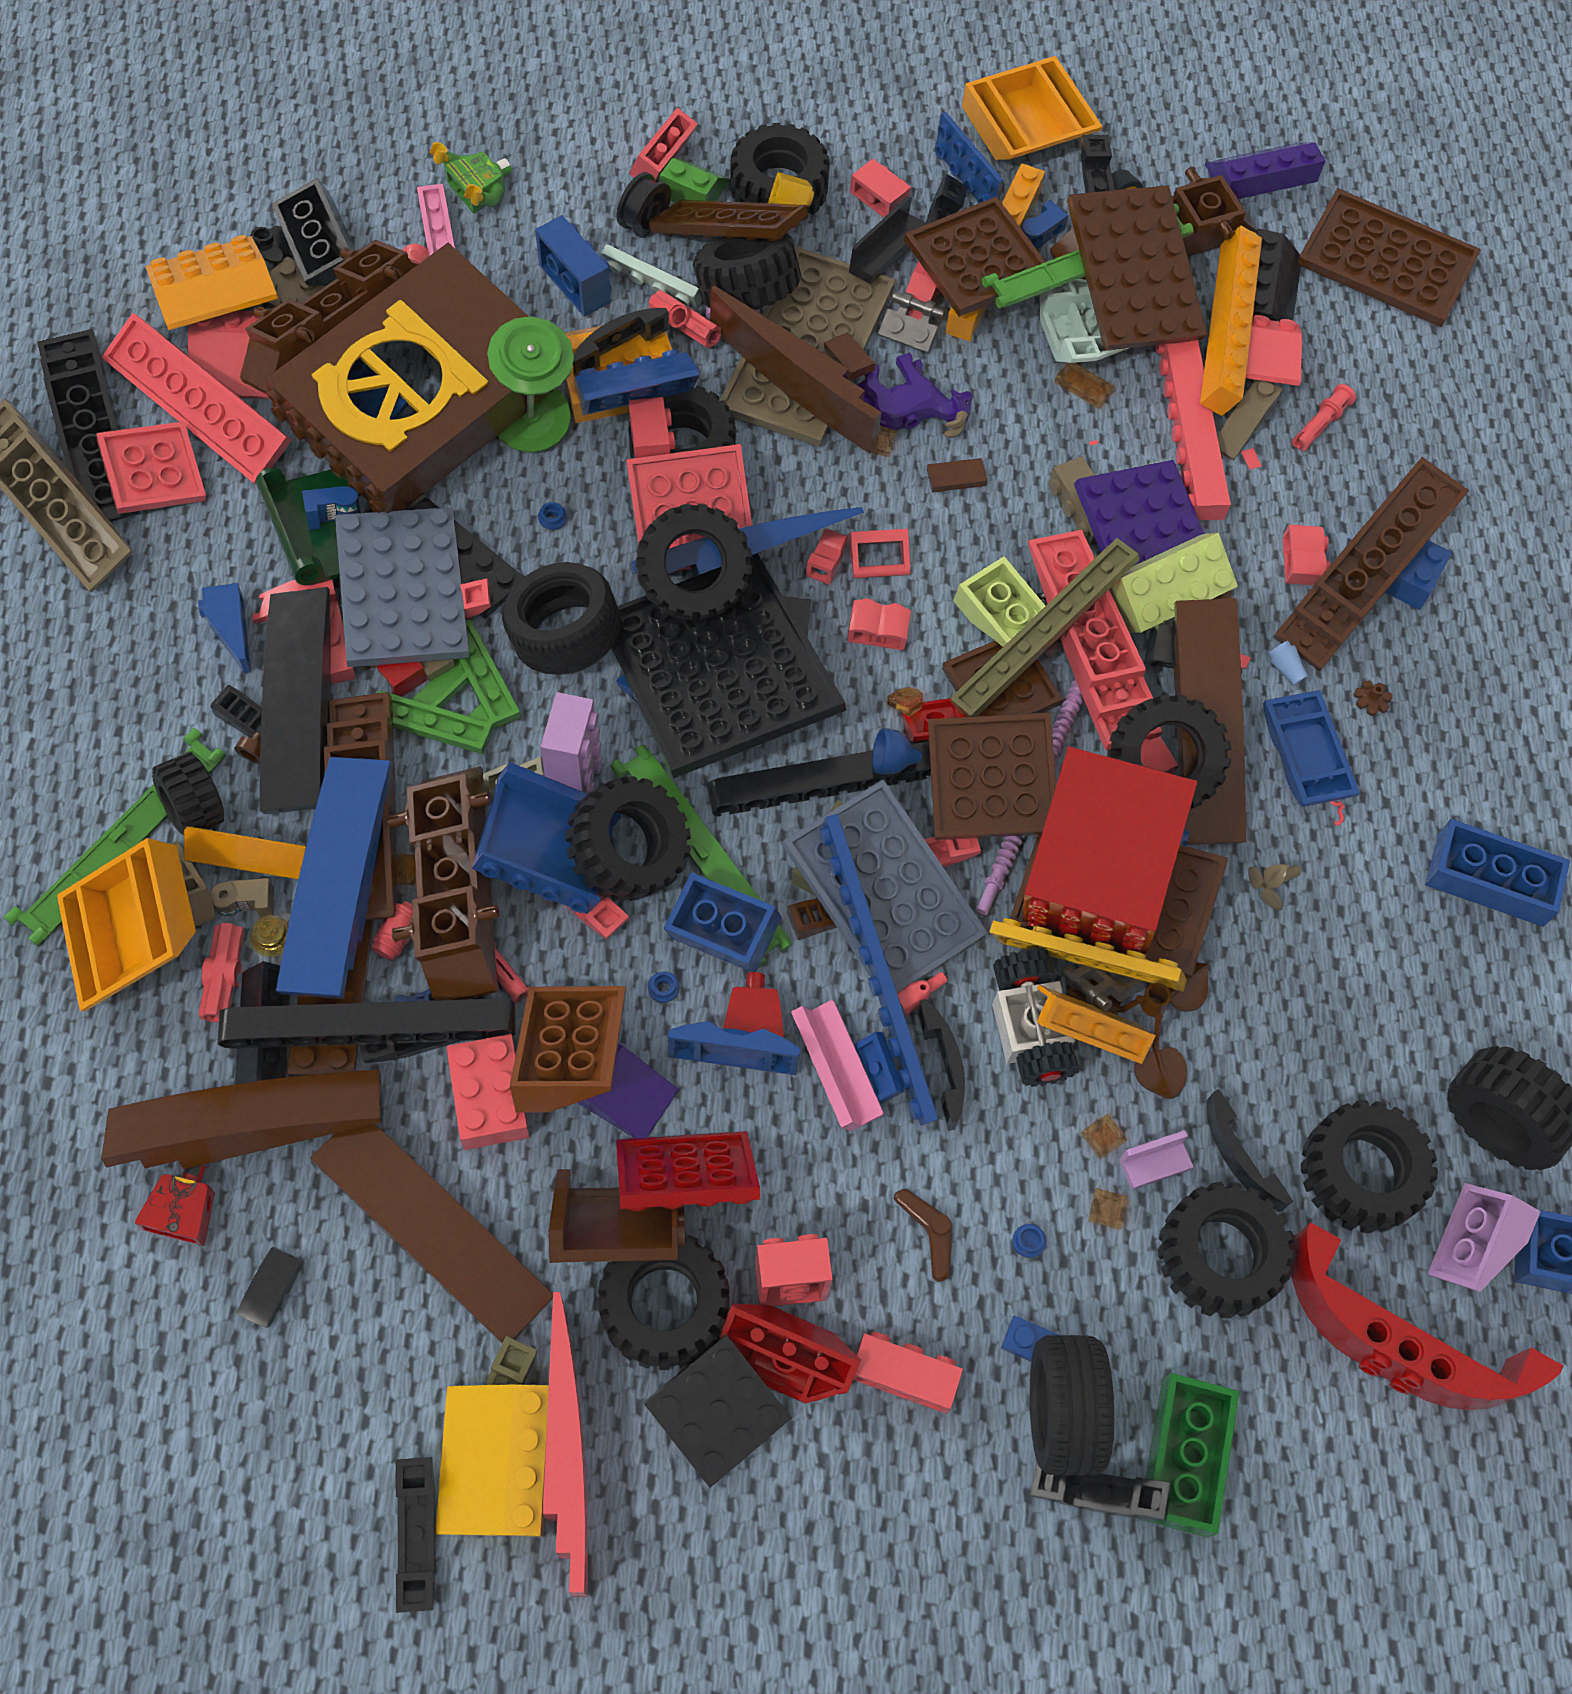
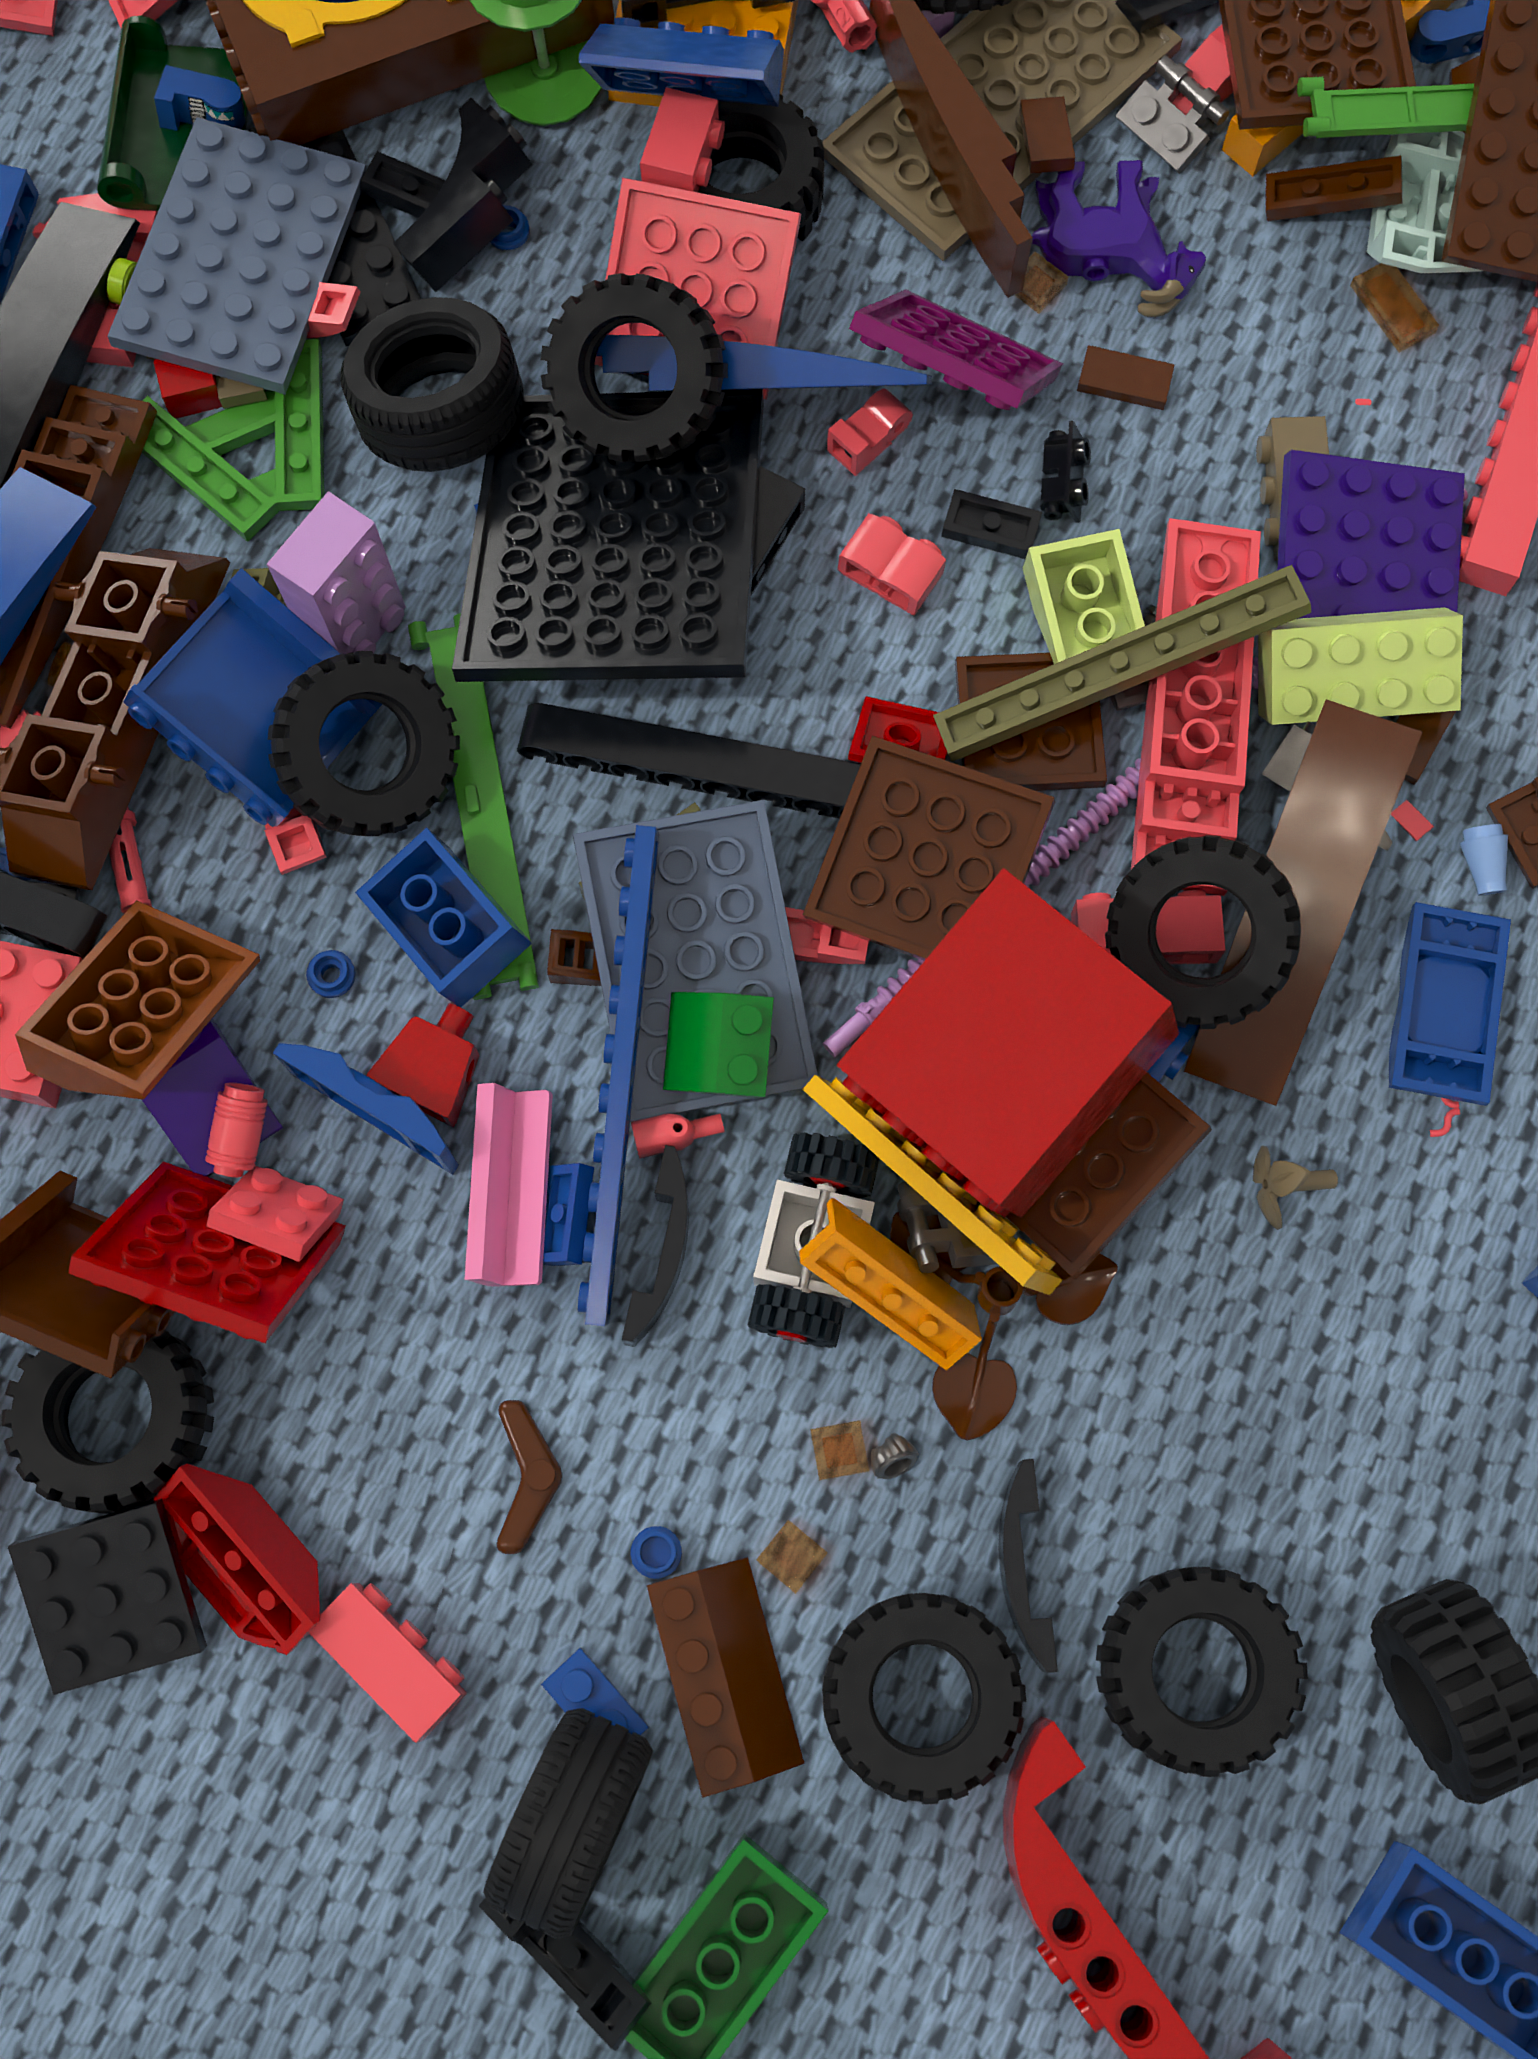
camera: 30 degrees right, 10 degrees up
coral brick [754,1234,833,1306] -> none
coral tile [848,529,910,578] -> none
blue helmet [872,728,922,775] -> none
clear orange tile [887,687,923,716] -> none
lavender panel [1119,1130,1194,1190] -> none
lavender slope [1428,1183,1541,1292] -> none
none -> lime tile [107,258,137,305]
none -> coral head [205,1083,268,1177]
none -> coral plate [207,1166,344,1262]
none -> black plate [360,151,446,218]
none -> black arch [393,97,533,292]
none -> reddish brown slope [646,1557,805,1798]
none -> green slope [663,992,774,1099]
none -> magenta plate [849,289,1063,410]
none -> flat silver piece [871,1433,919,1479]
none -> black plate [941,489,1042,559]
none -> black hinge [1040,421,1091,523]
none -> reddish brown plate [1265,155,1403,221]

